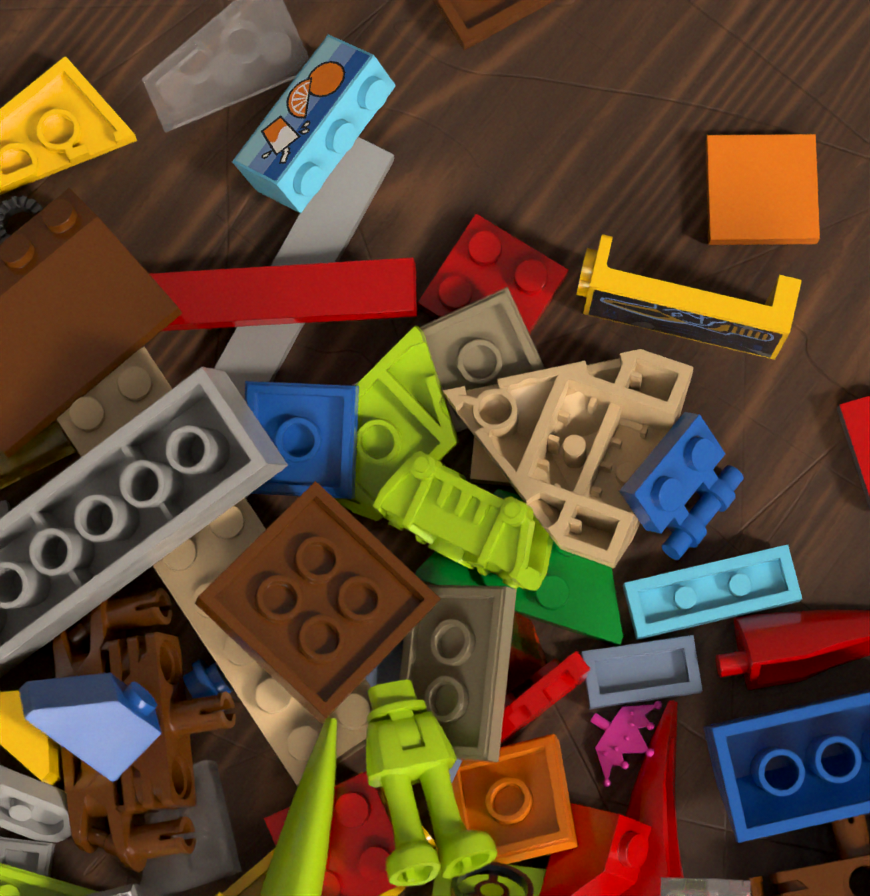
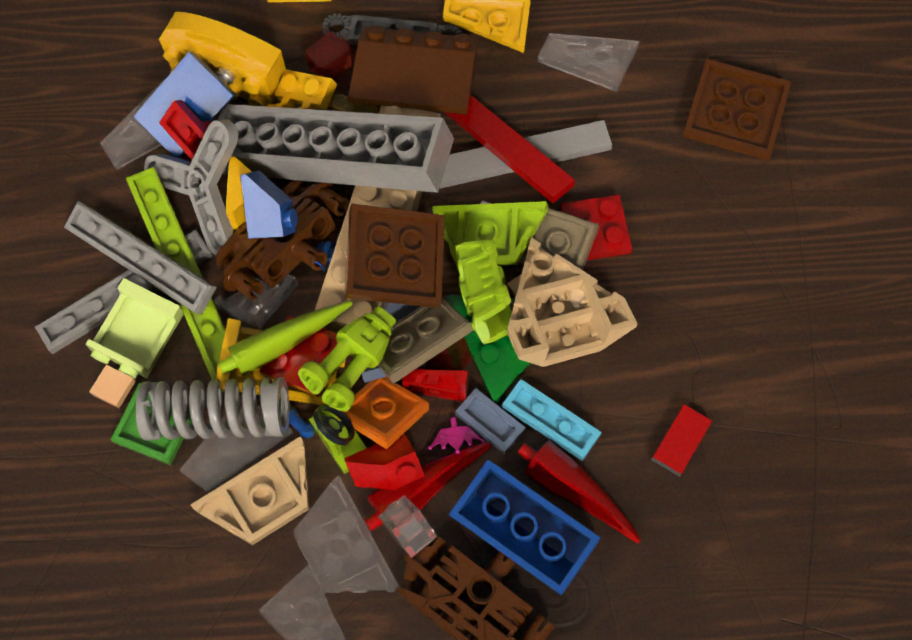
camera: 50 degrees right, 10 degrees down
brick [232,34,396,213] -> none
blue tile [244,381,359,499] -> none
panel [576,234,802,360] -> none
blue plate [619,412,744,560] -> none
orange tile [705,134,820,245] -> none

